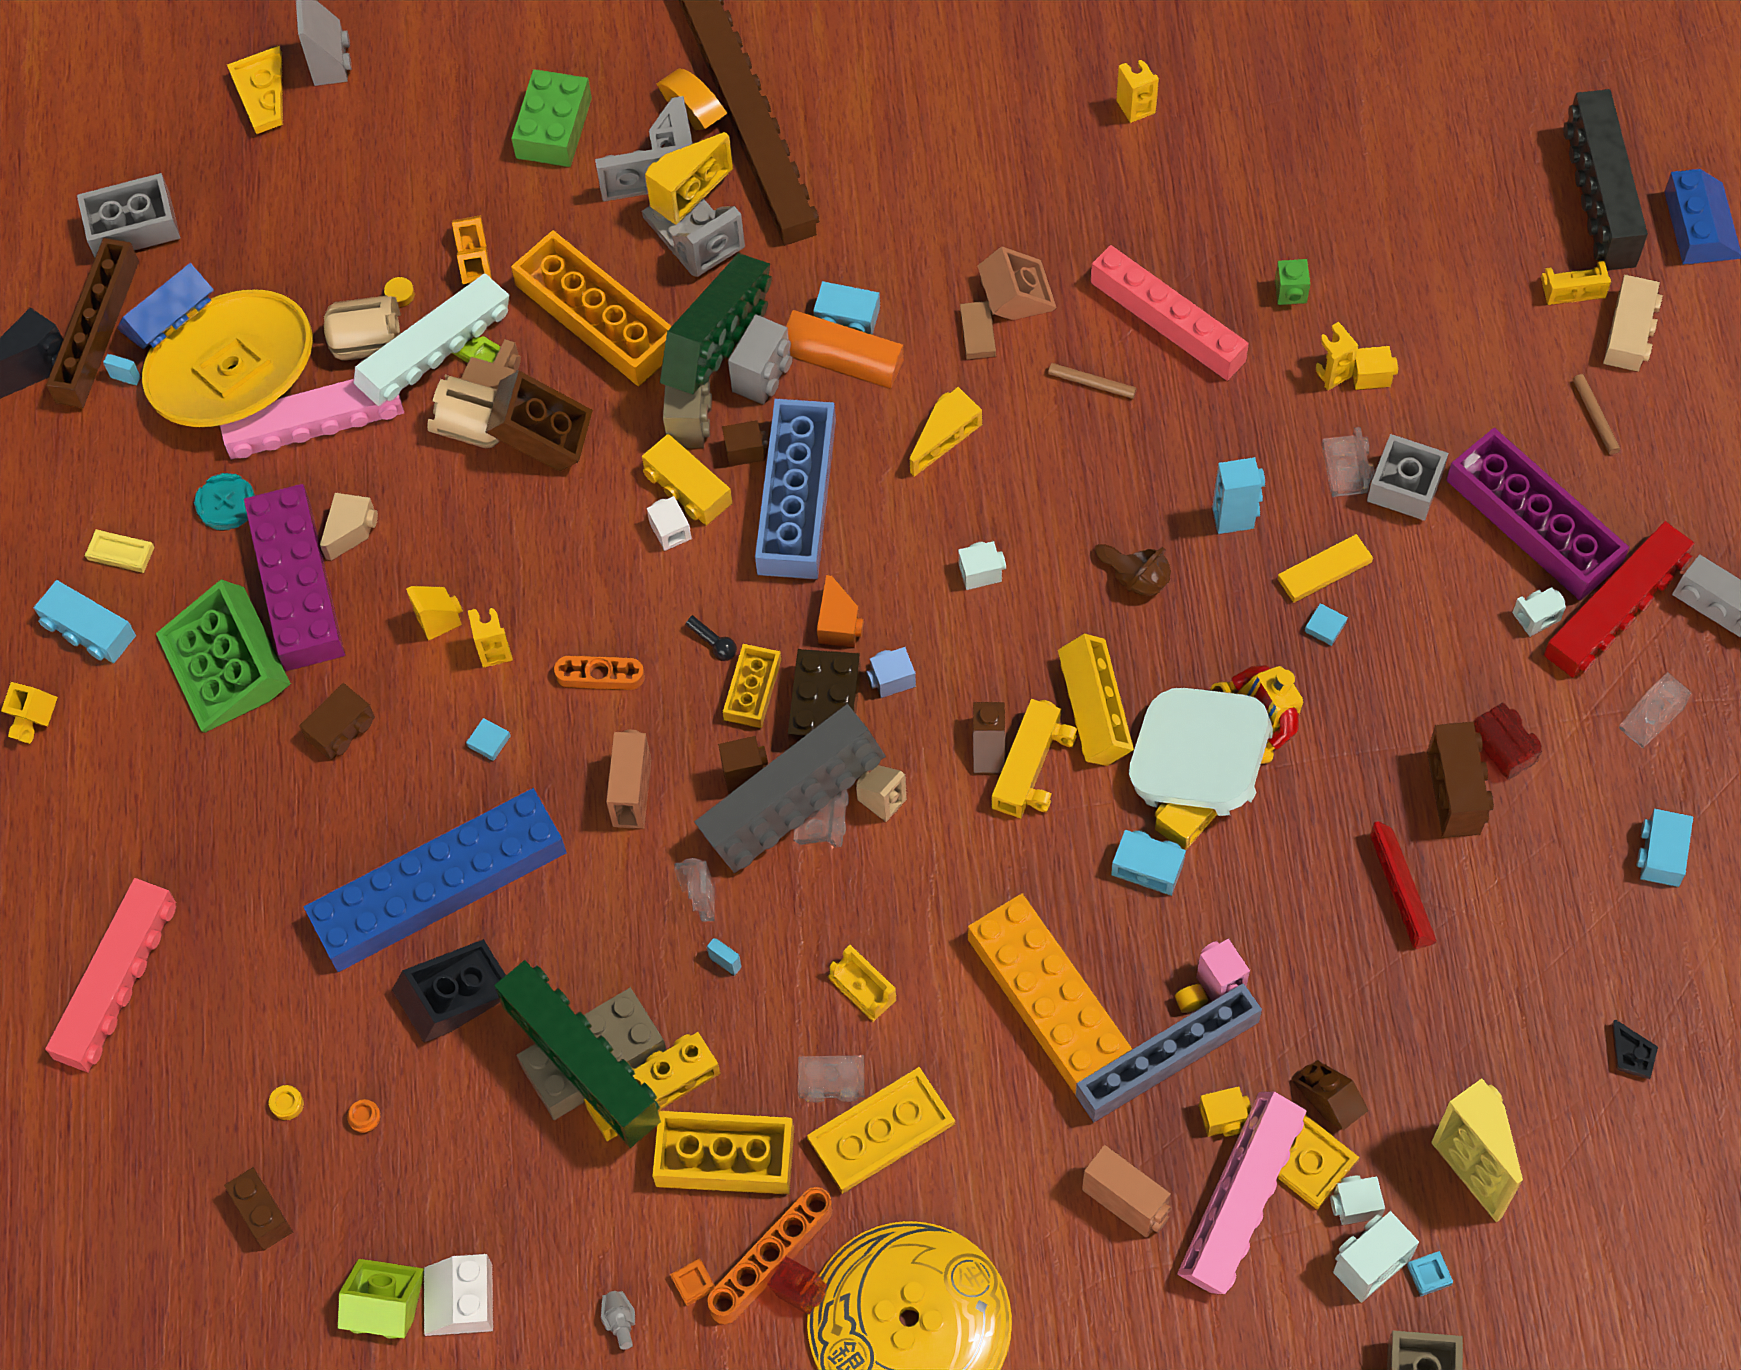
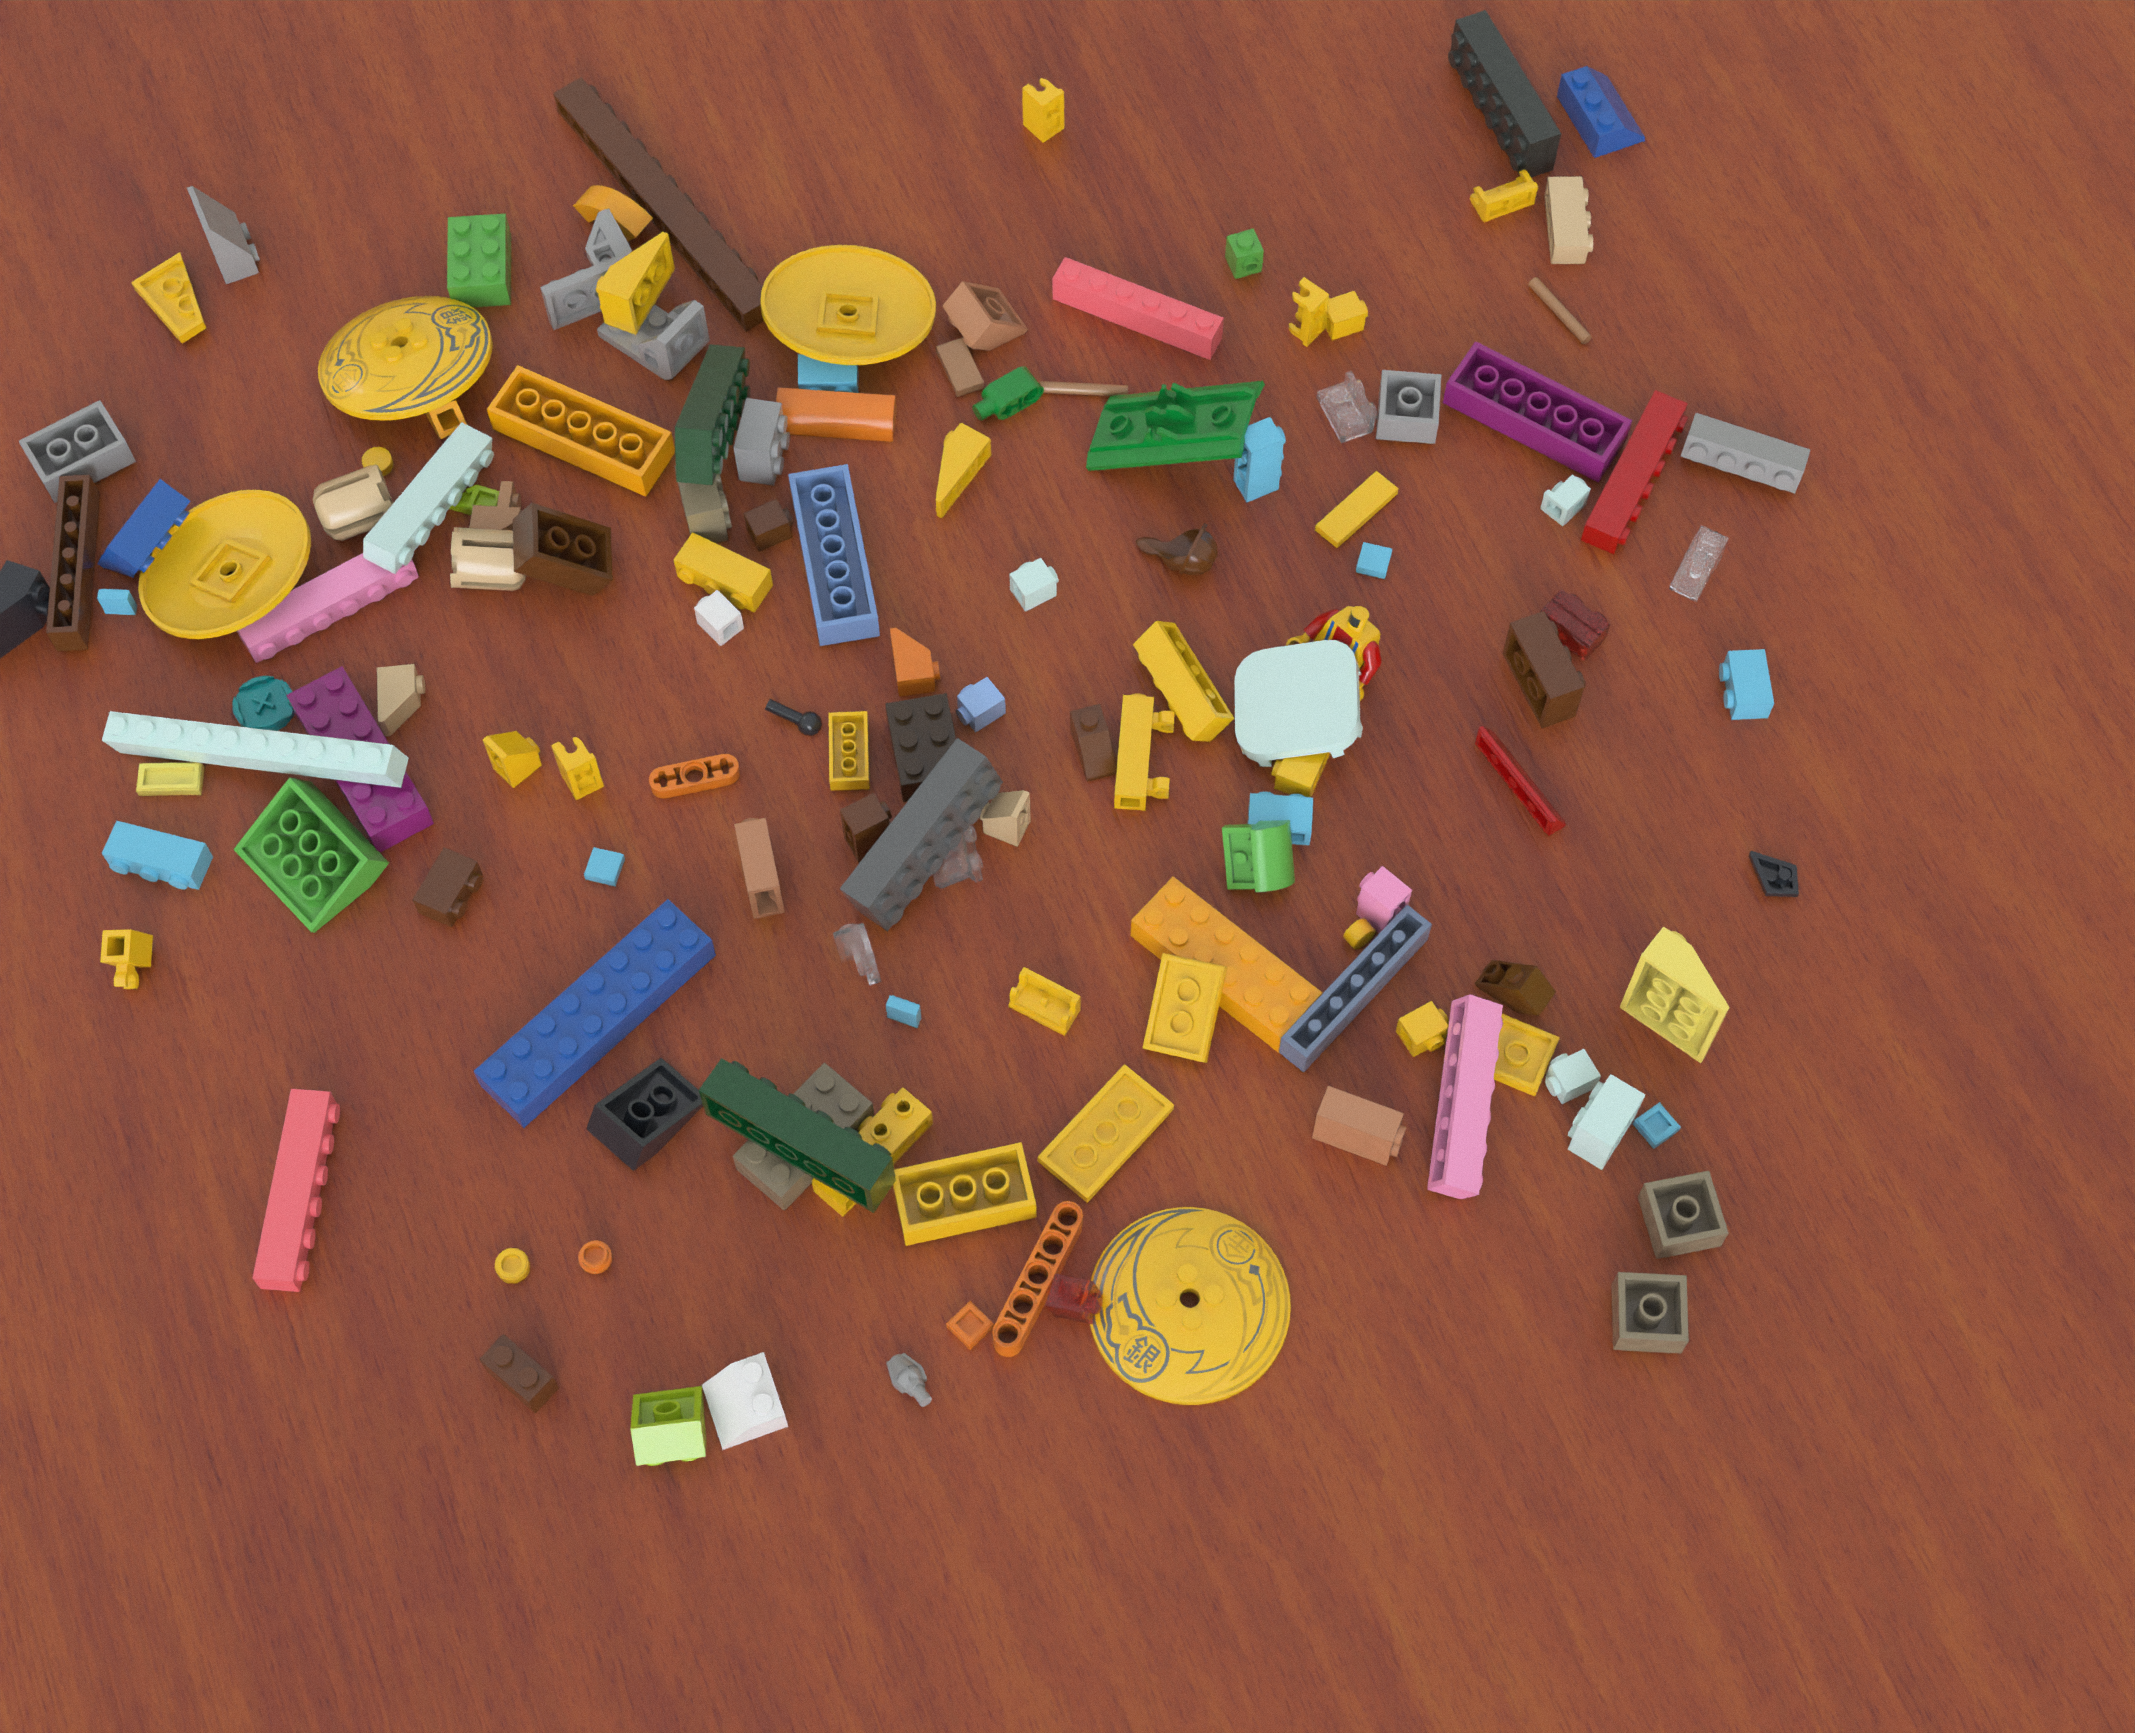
camera: 20 degrees left, 0 degrees up
clear bracket [798,1055,865,1102] -> none
none -> light aqua brick [102,711,409,788]
none -> yellow dish [318,296,493,421]
none -> yellow dish [761,245,936,365]
none -> green piece [972,366,1044,421]
none -> green hinge [1086,381,1265,471]
none -> yellow tile [1142,953,1227,1063]
none -> bright green brick [1222,820,1295,892]

